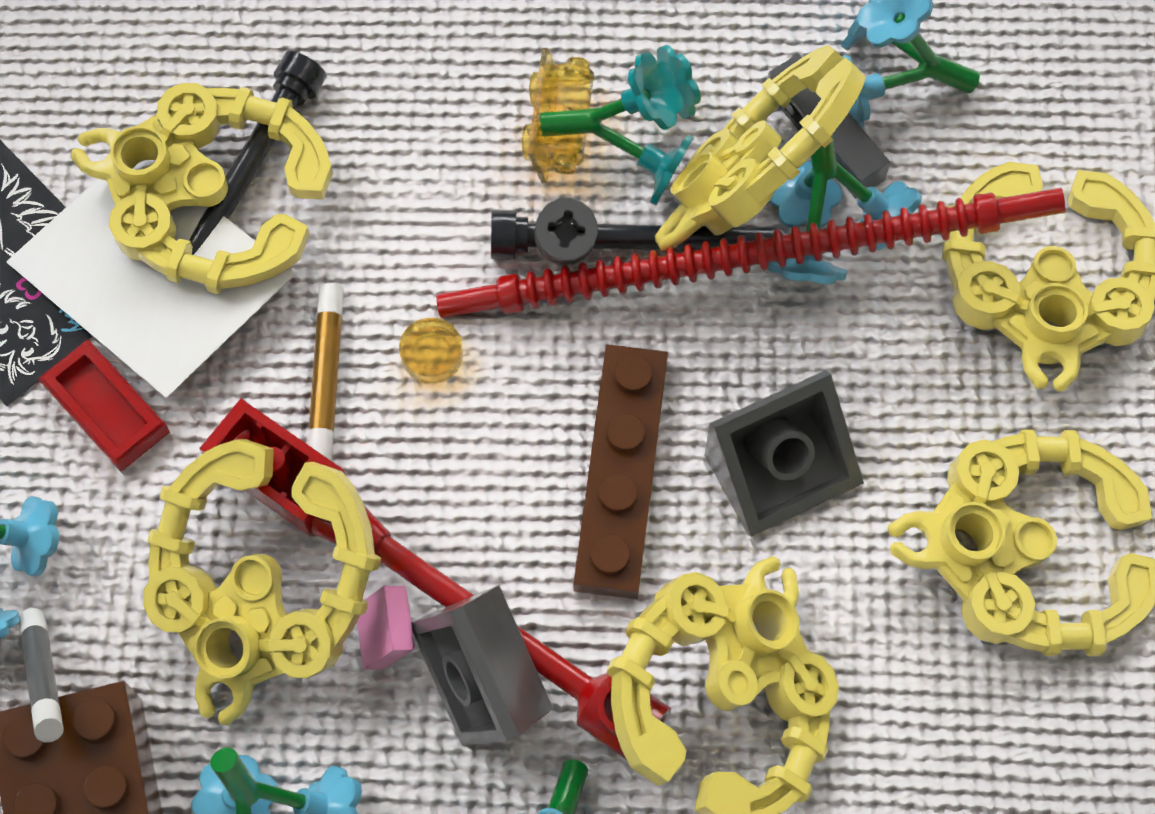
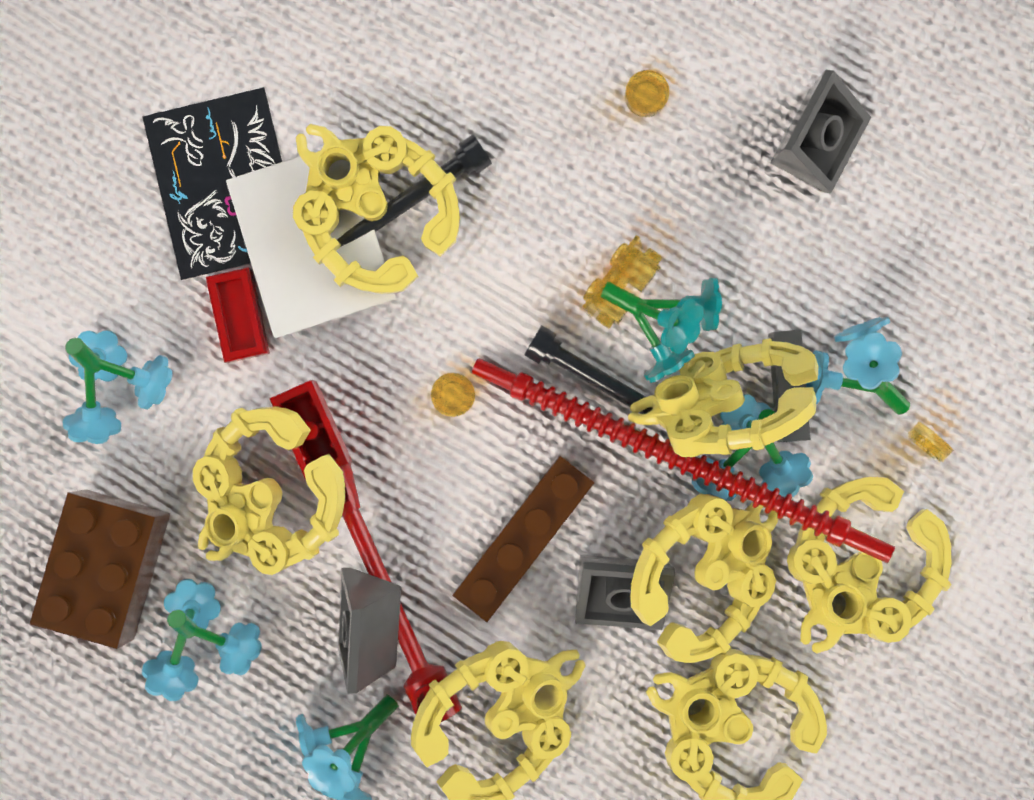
camera: 25 degrees right, 20 degrees up
bar [19,608,64,742] -> none
pearl gold bar [307,283,344,461] -> none
bright pink tile [357,586,415,670] -> none
dark grey wheel [535,198,598,266] -> none
none -> light yellow piece [630,494,778,663]
none -> clear yellow tile [908,421,954,463]

